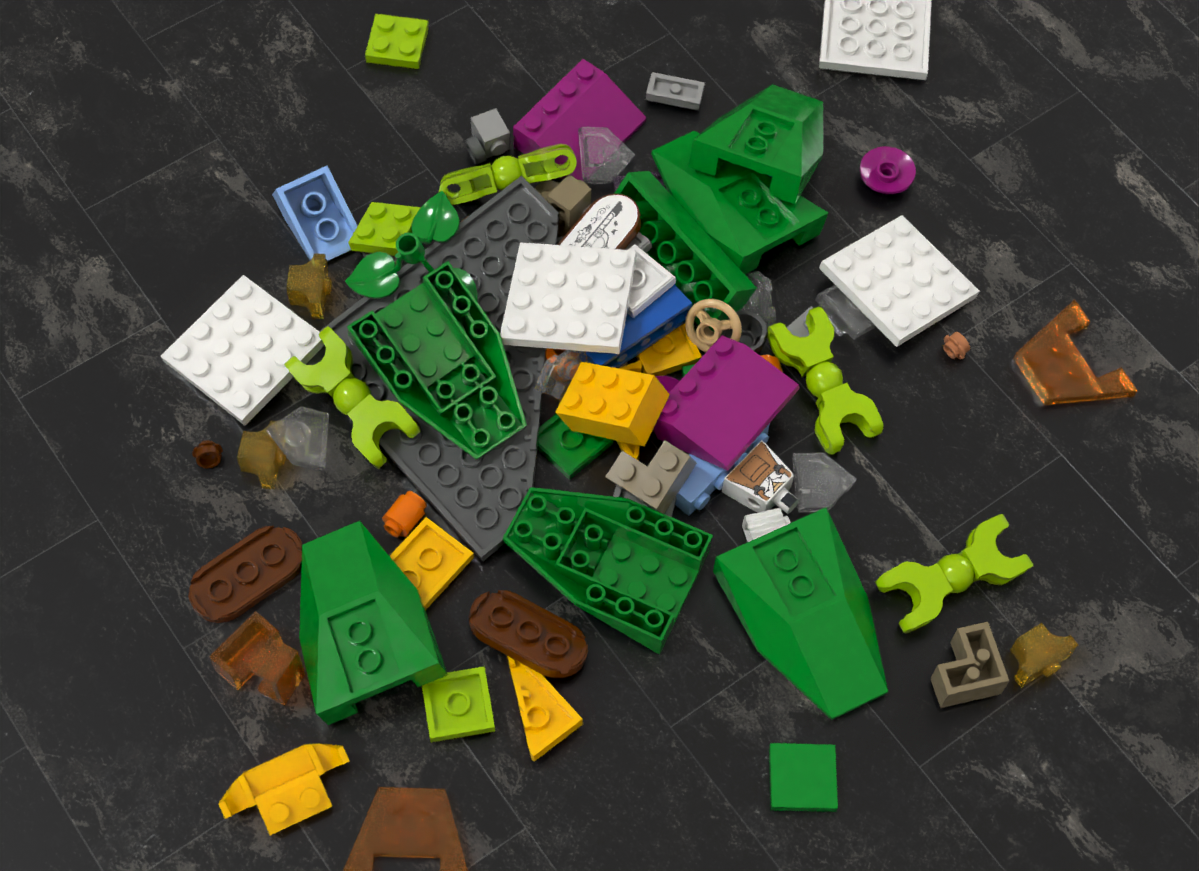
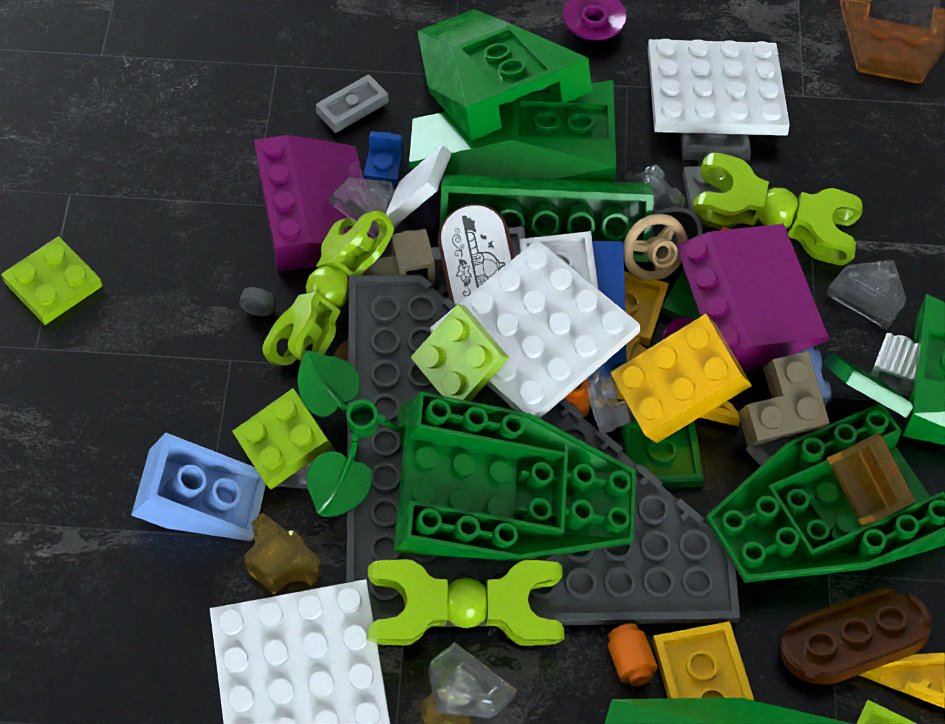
camera: 50 degrees left, 5 degrees down
light grey brick [471,108,510,158] -> none
torso [722,440,799,514] -> none
nougat plate [943,332,970,359] -> none
none -> blue bracket [364,131,404,187]
none -> white tile [386,144,451,227]
none -> lime plate [411,304,509,401]
none -> tile [823,353,913,418]
none -> clear orange panel [827,432,915,526]

